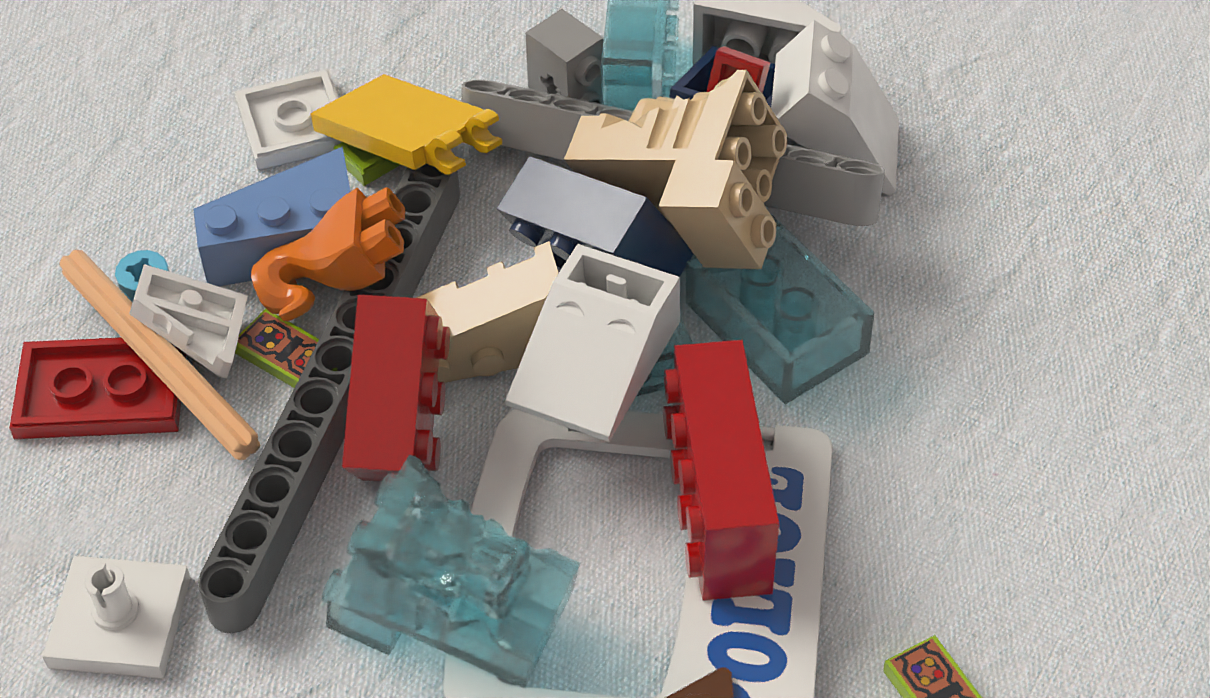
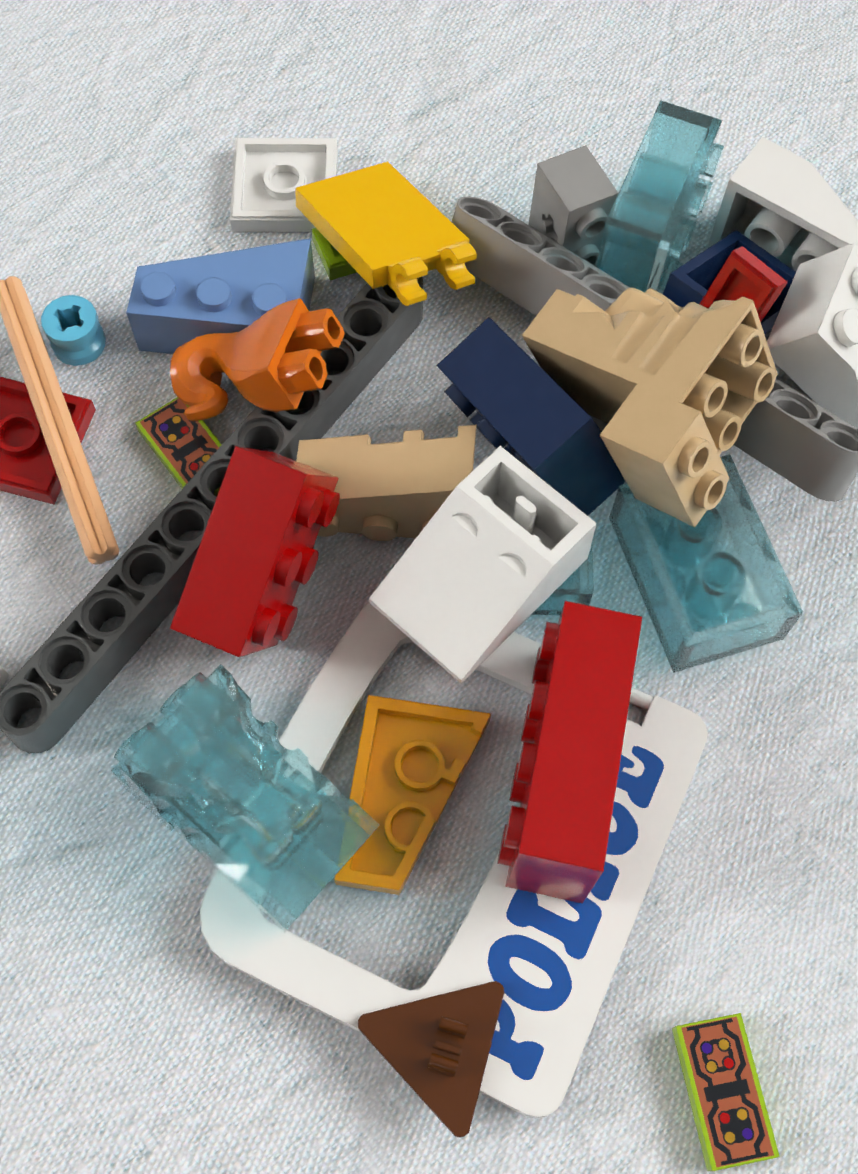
camera: 15 degrees right, 15 degrees up
white wing [129,264,248,379] -> none
none -> light orange wing [334,695,491,895]

